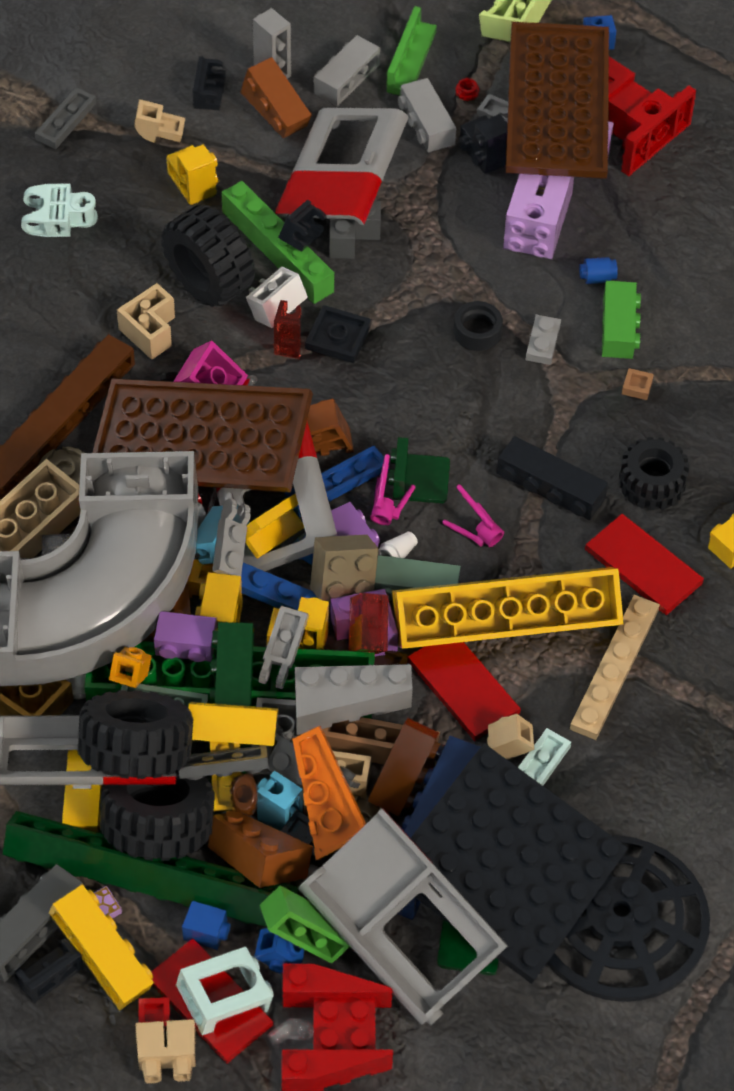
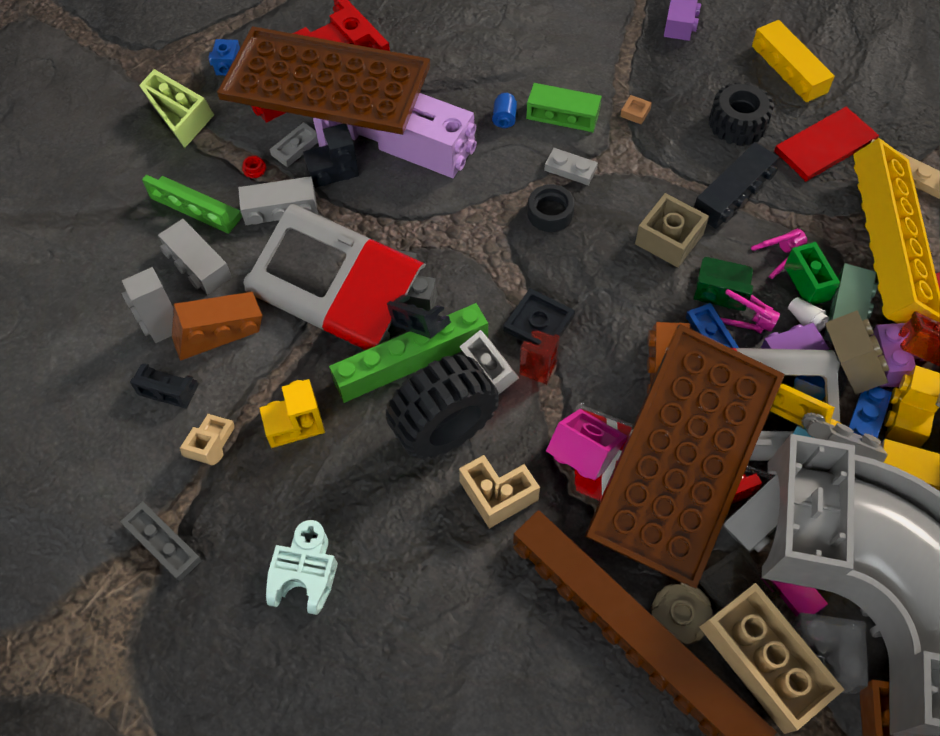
camera: 75 degrees left, 5 degrees up
none -> dark tan brick [635,193,709,268]
none -> green brick [784,242,840,305]

